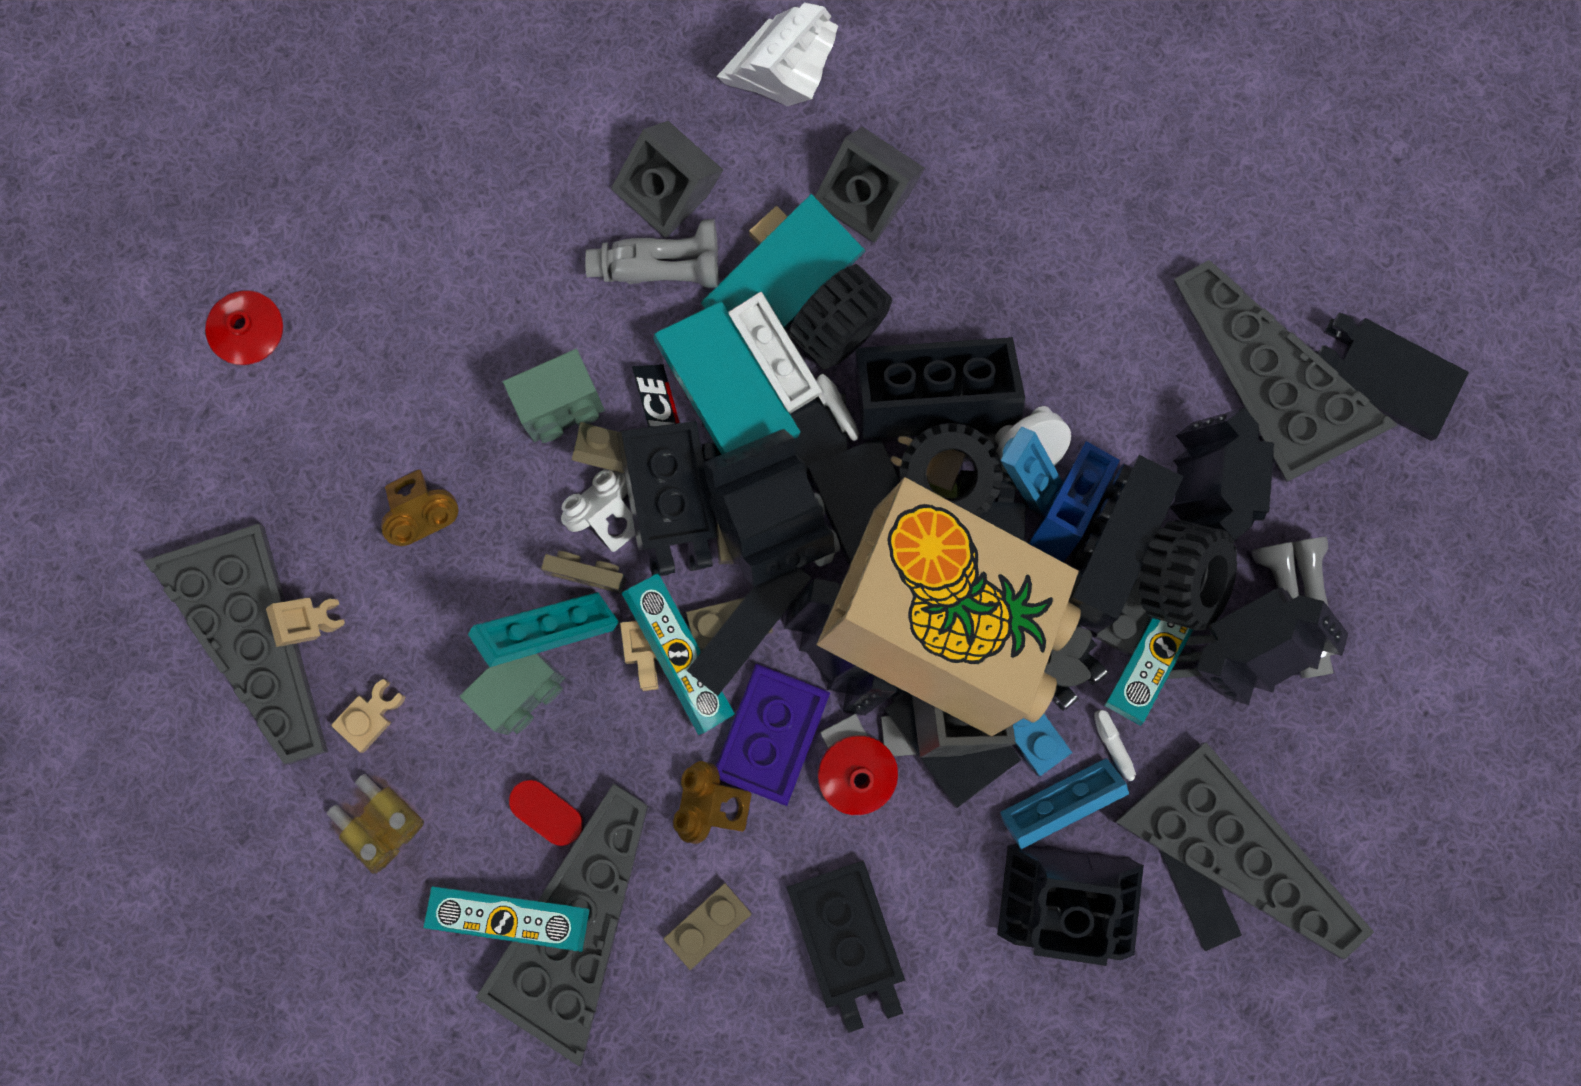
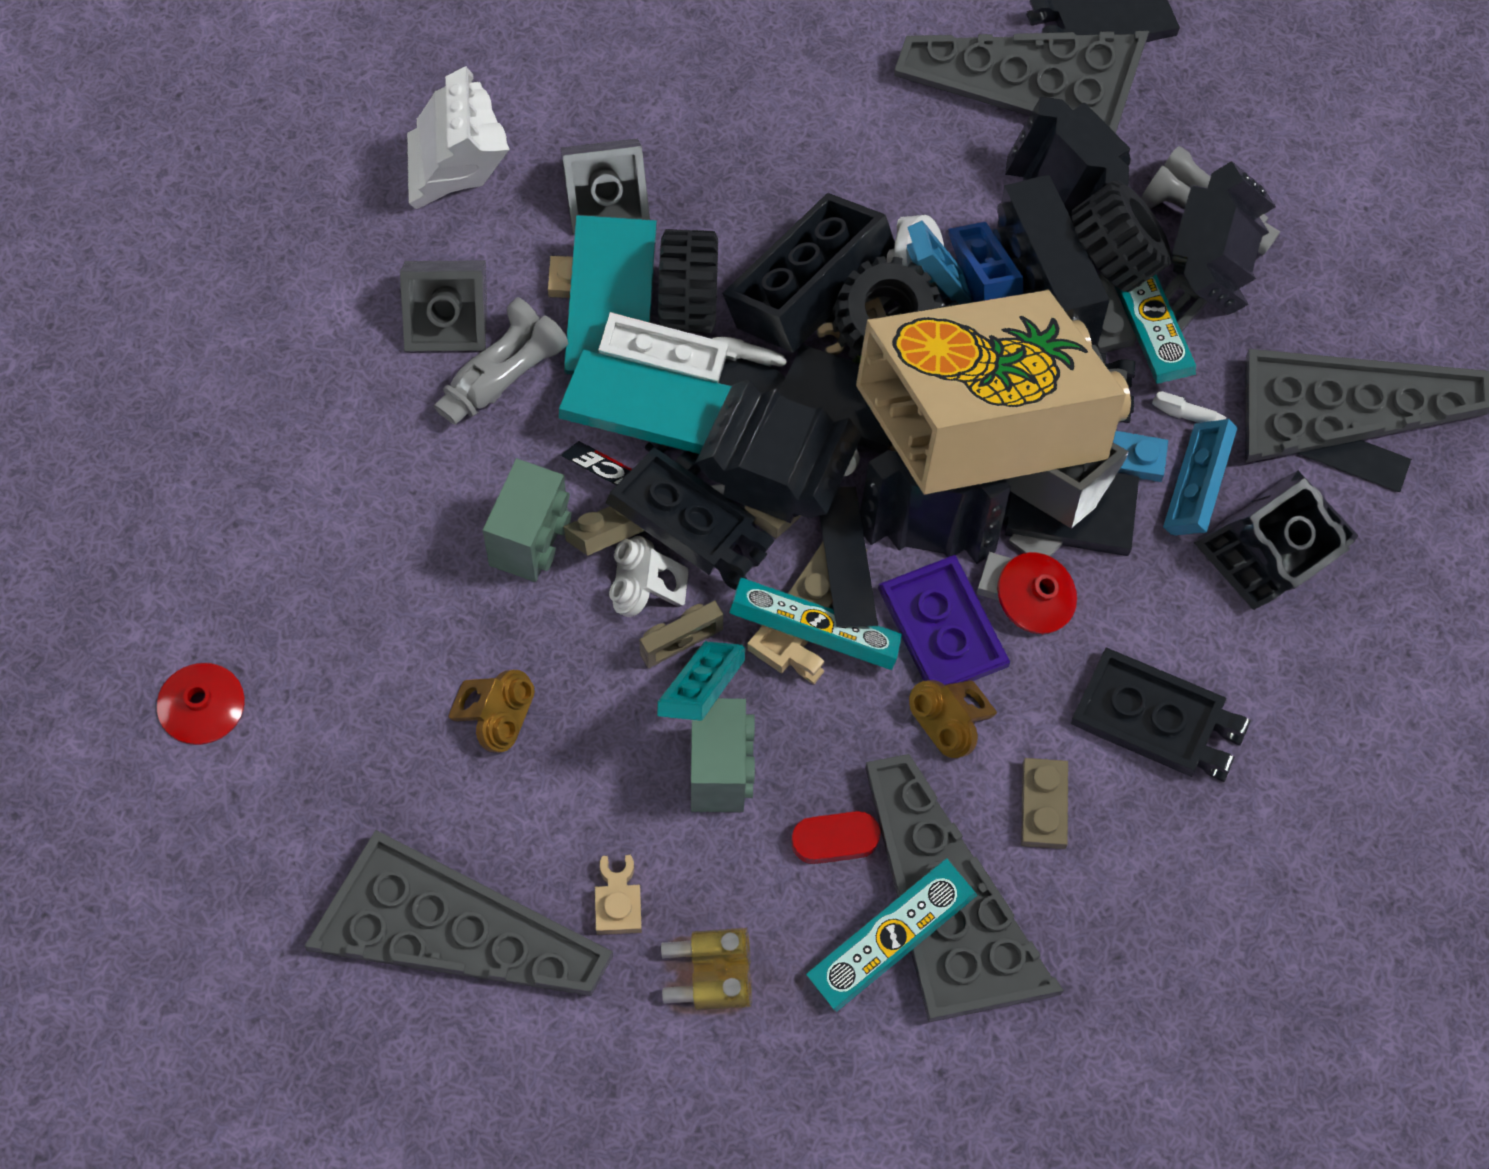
camera: 45 degrees left, 15 degrees down
tan plate [266,598,345,647] -> none

